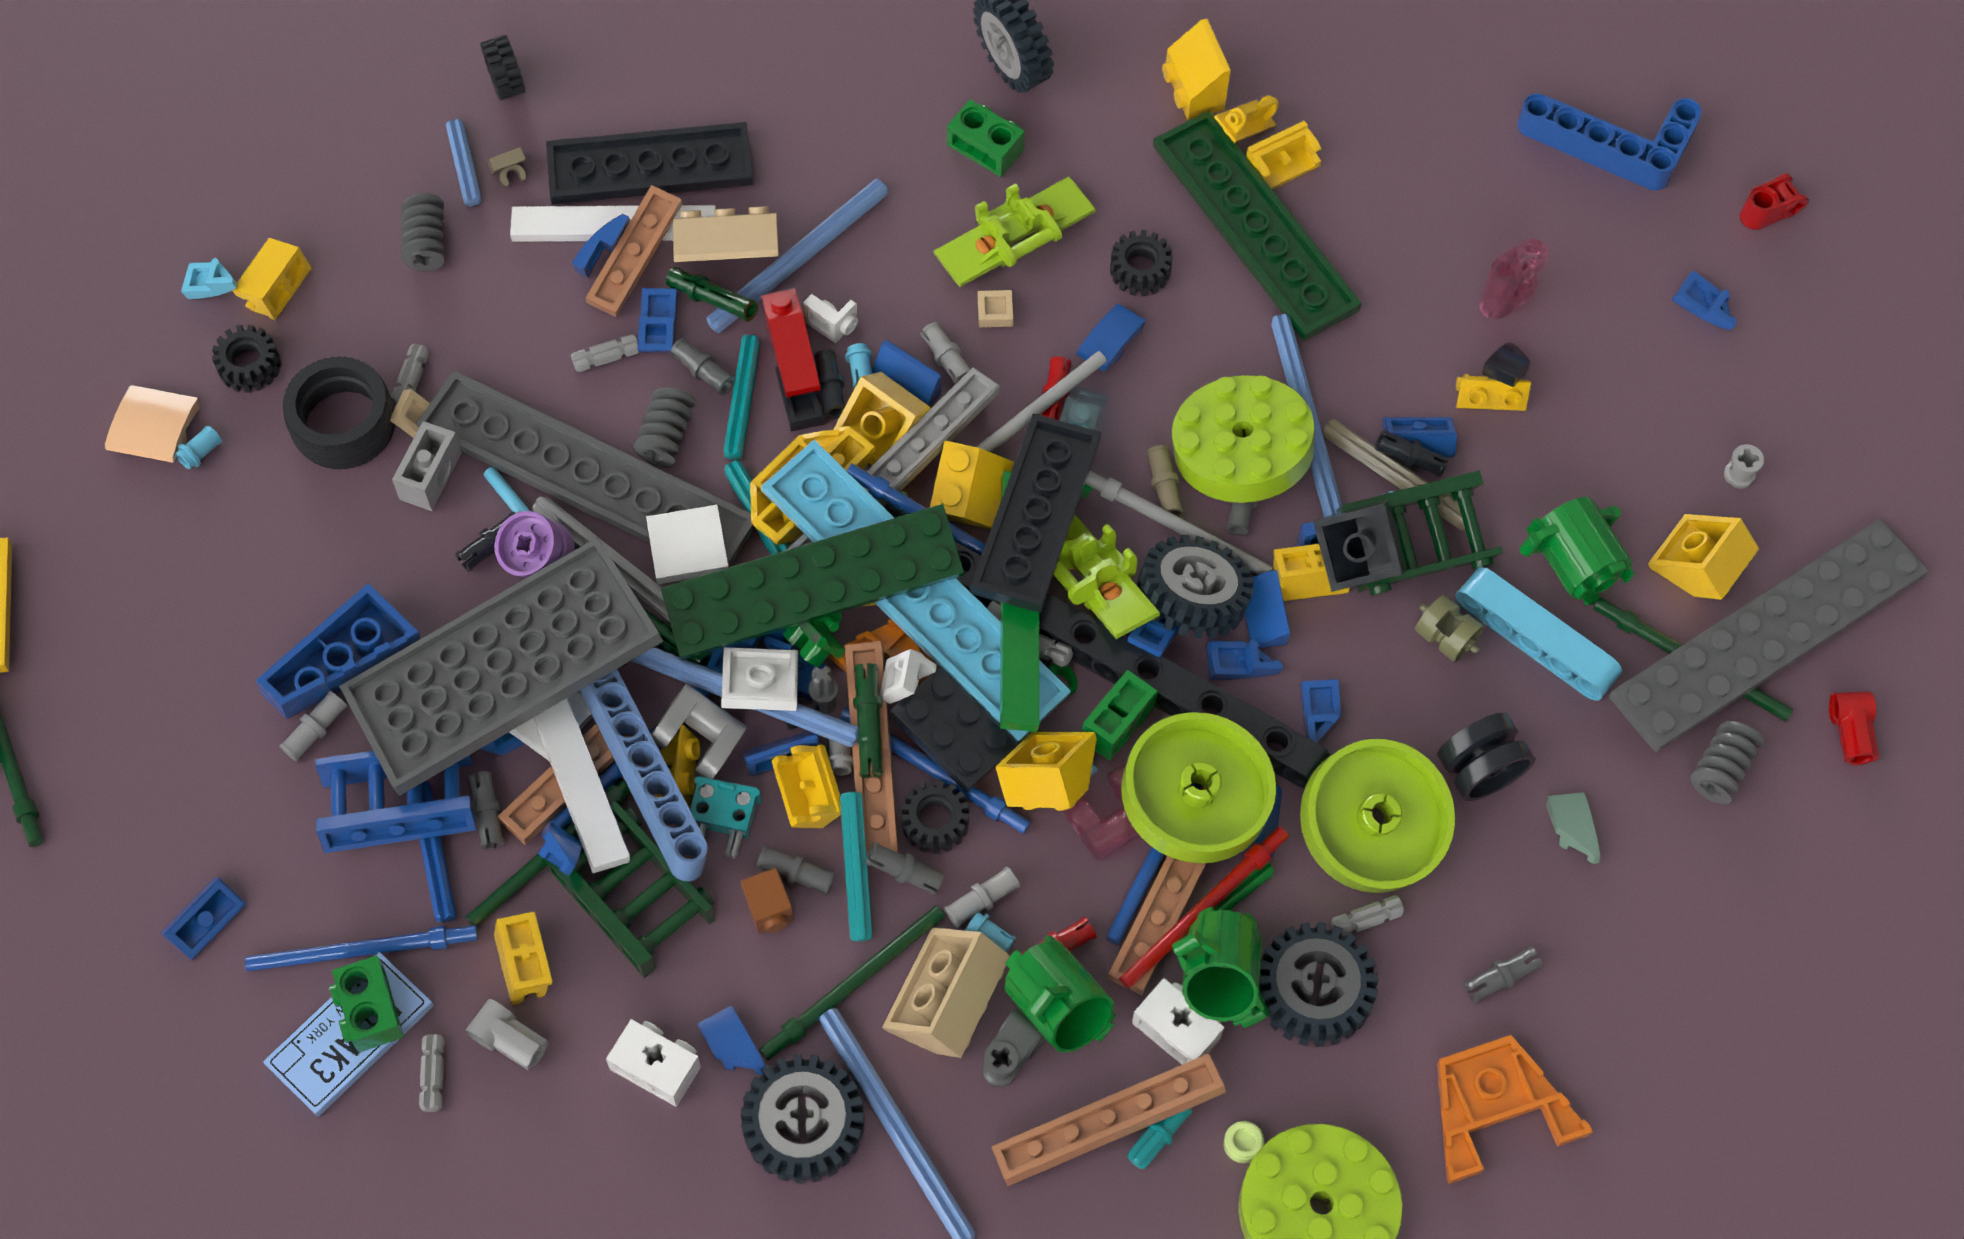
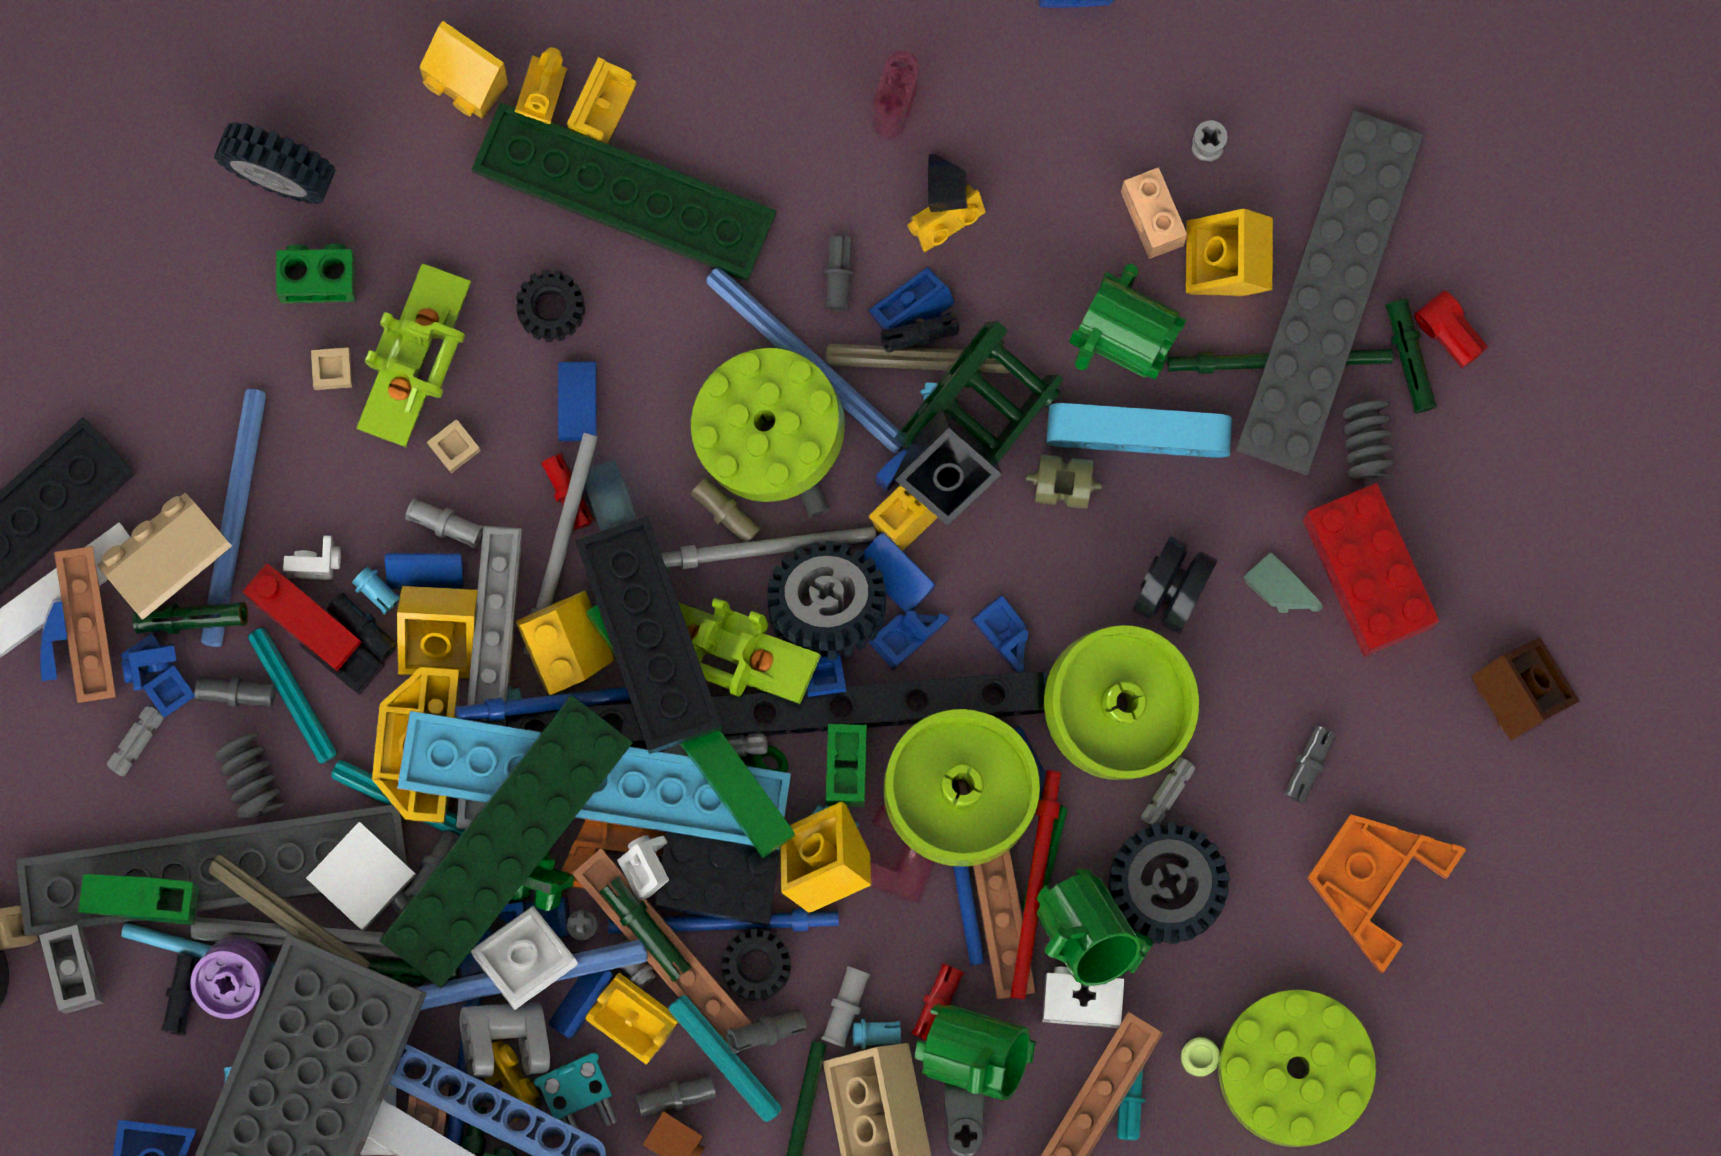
camera: 40 degrees left, 15 degrees up
none -> green slope [78,874,199,925]
none -> blue bracket [122,644,177,691]
none -> dark tan axle [208,854,370,968]
none -> tan plate [311,347,352,390]
none -> dark grey axle [824,235,854,311]
none -> light nougat brick [1121,167,1187,259]
none -> red brick [1303,483,1439,657]
none -> dark green pin [1385,299,1437,413]
none -> reddish brown slope [1471,637,1580,741]

